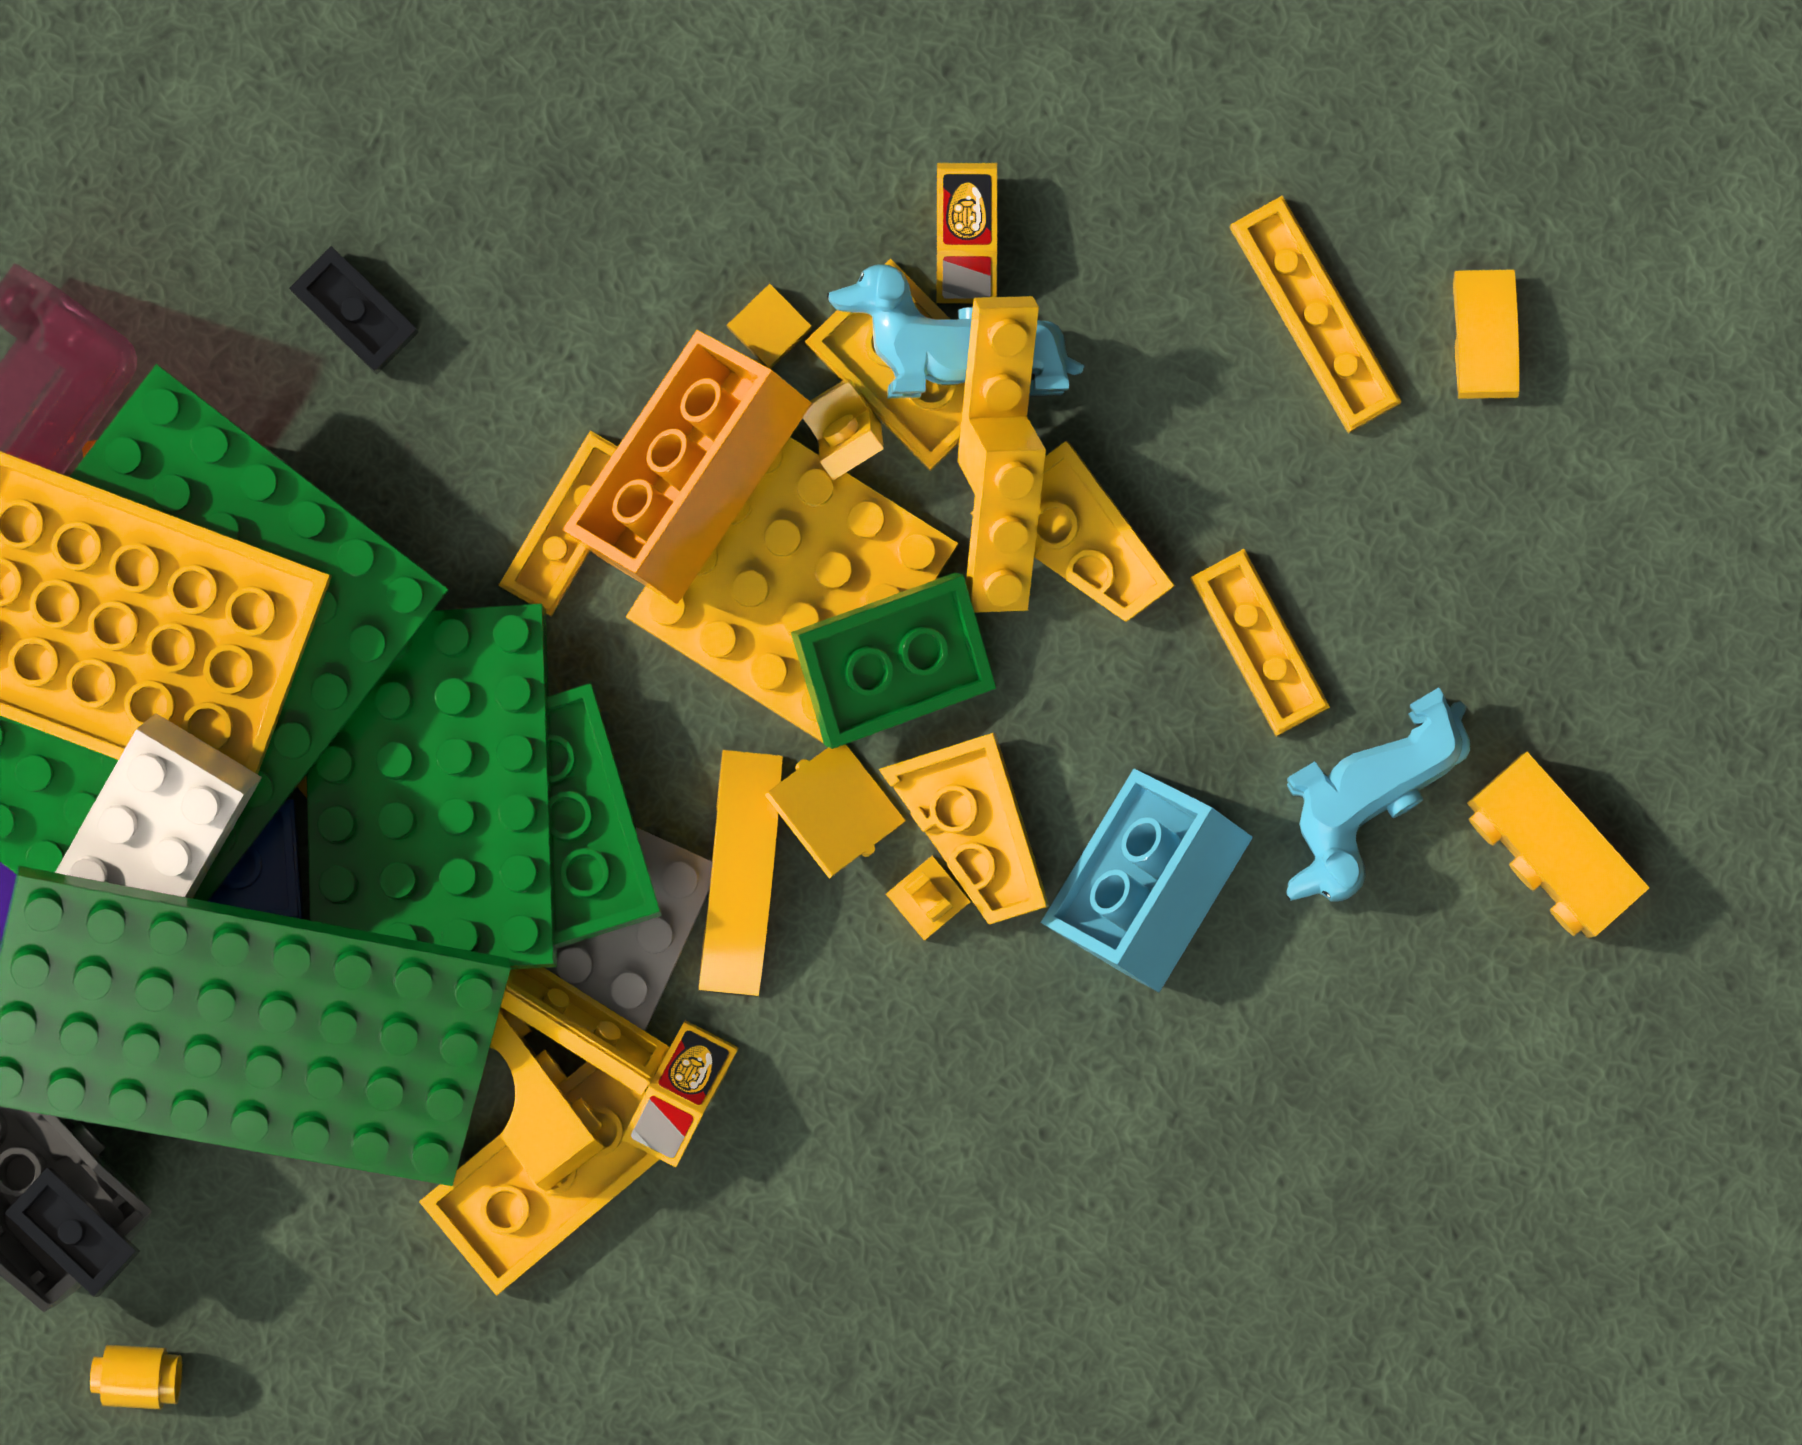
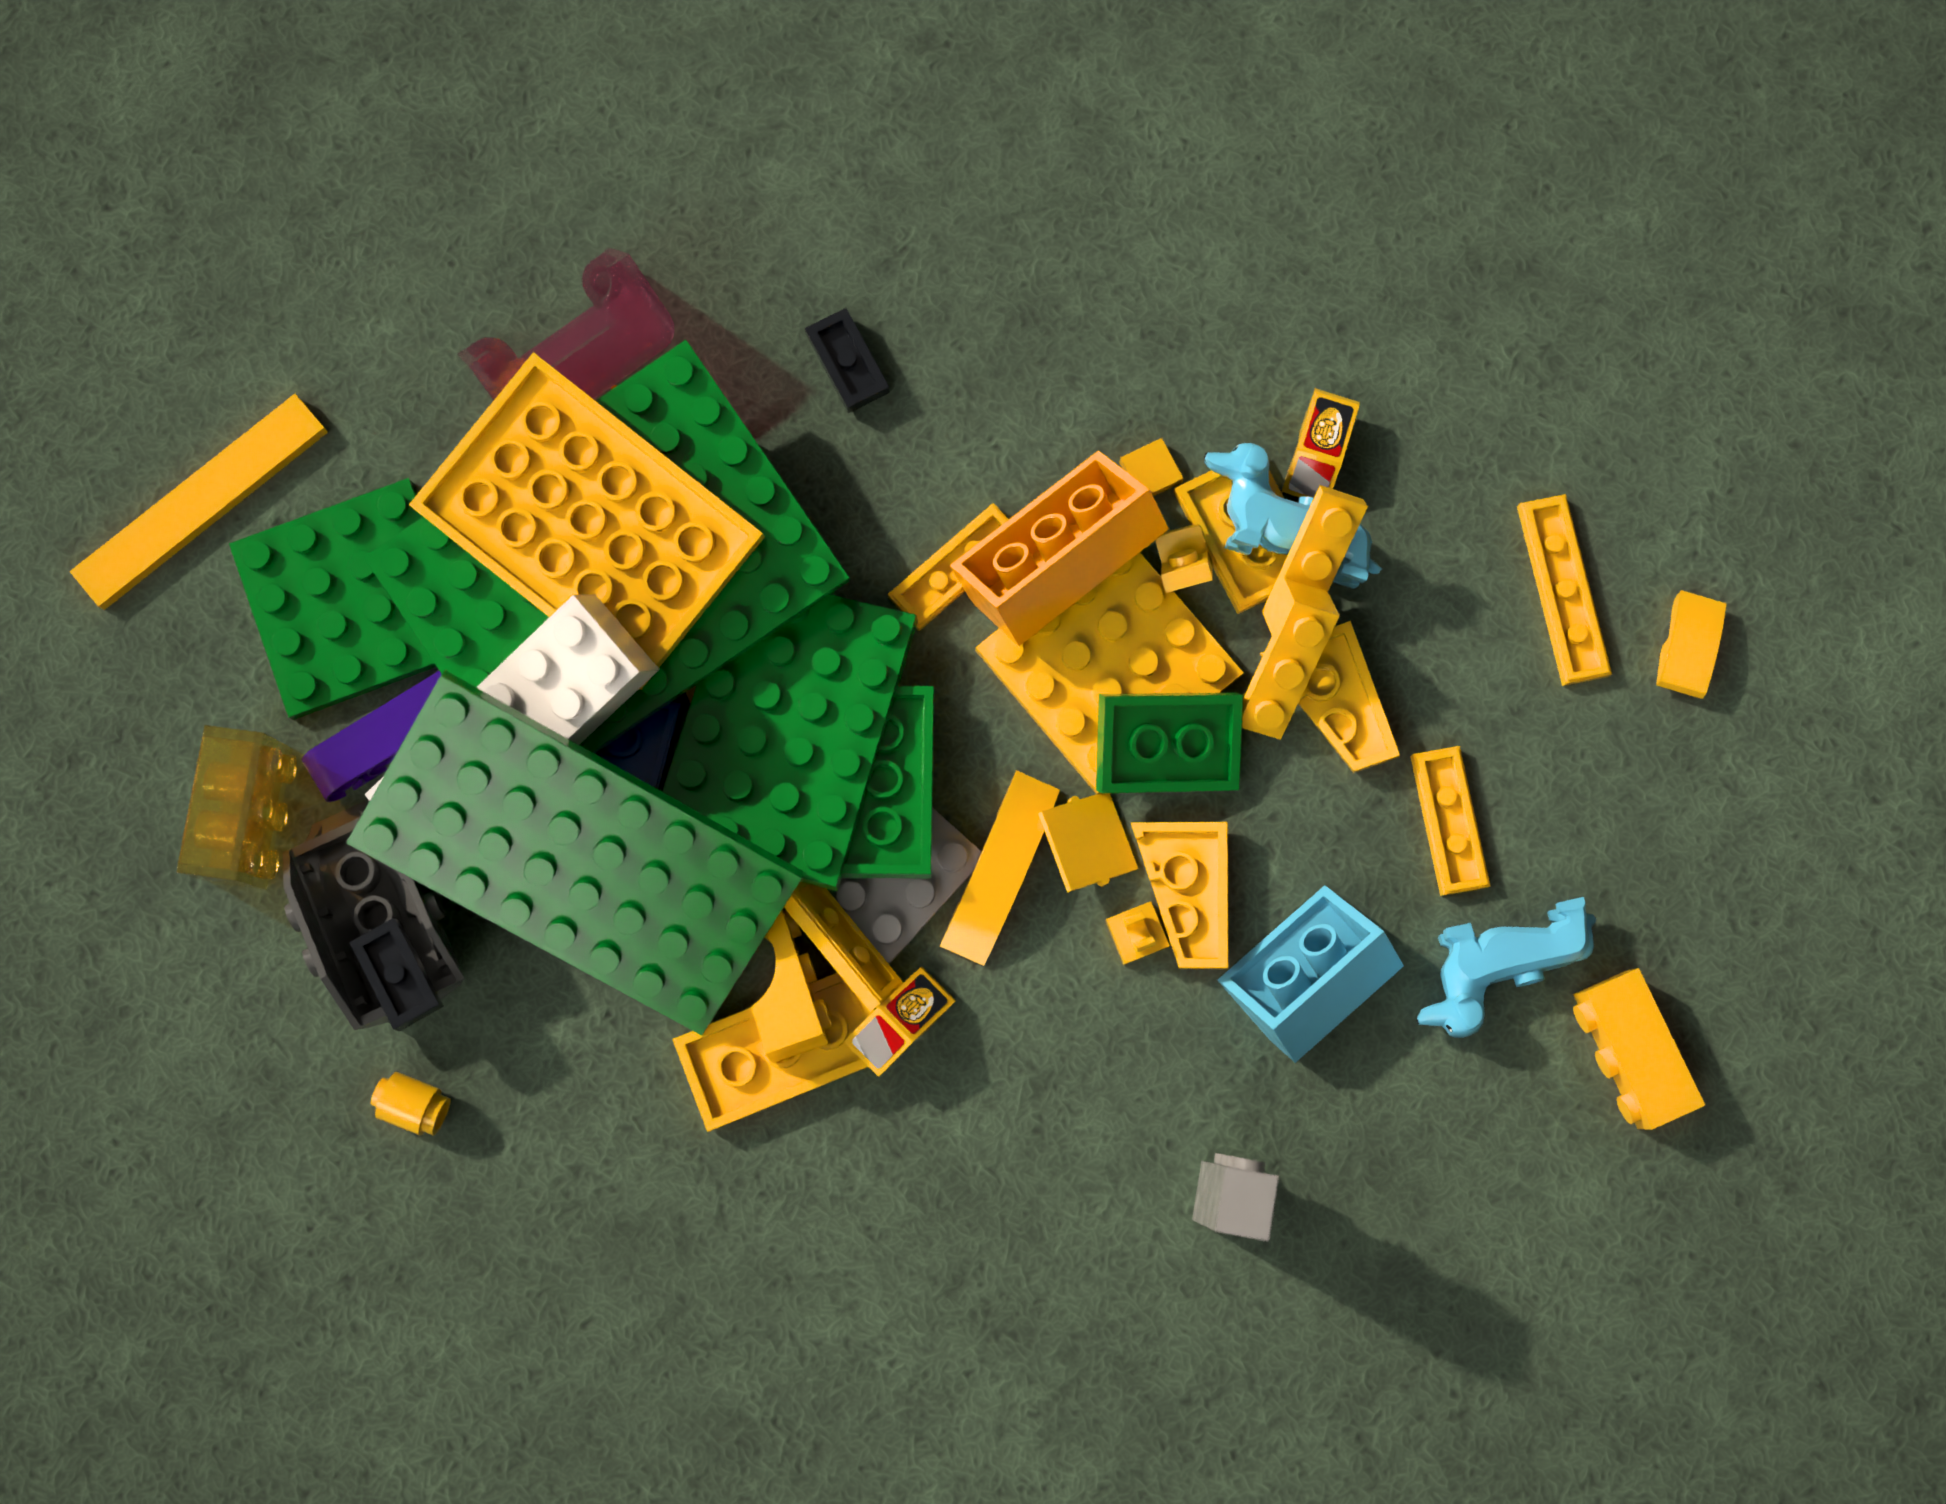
camera: 15 degrees right, 5 degrees down
none -> light grey brick [1192,1153,1278,1241]

